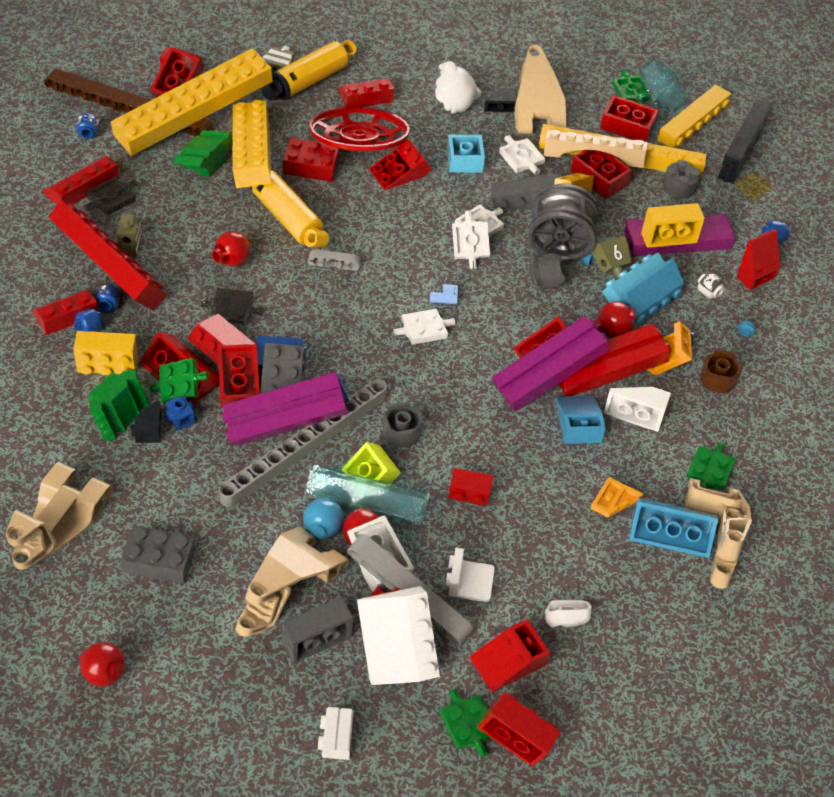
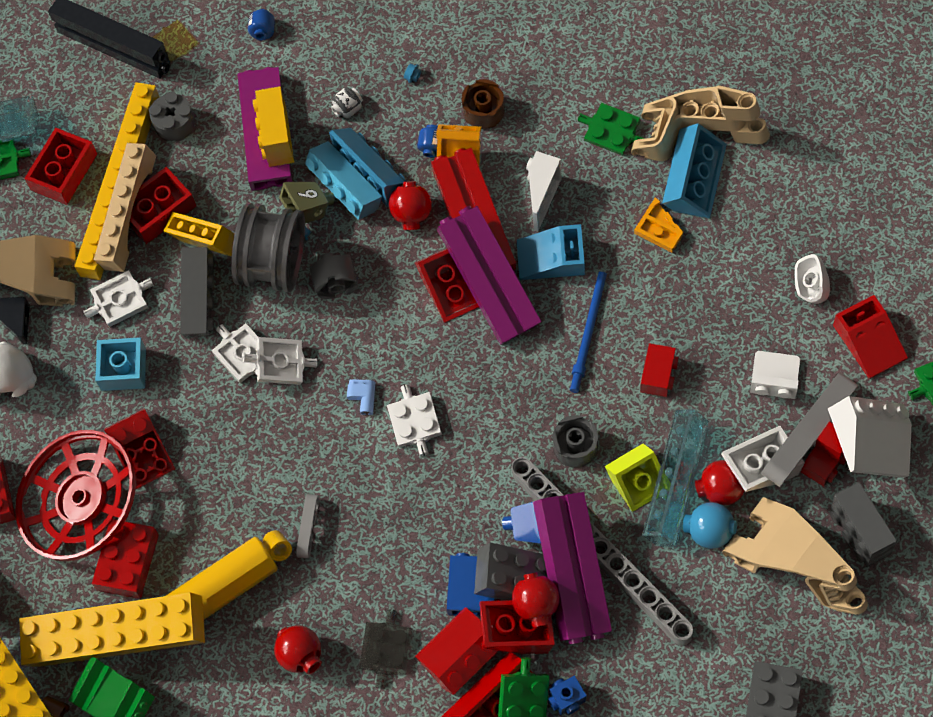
camera: 75 degrees left, 15 degrees up
yellow brick [658,84,731,148] -> none
red slope [737,229,780,290] -> none
none -> red brick [512,572,559,627]
none -> blue bar [570,271,607,393]

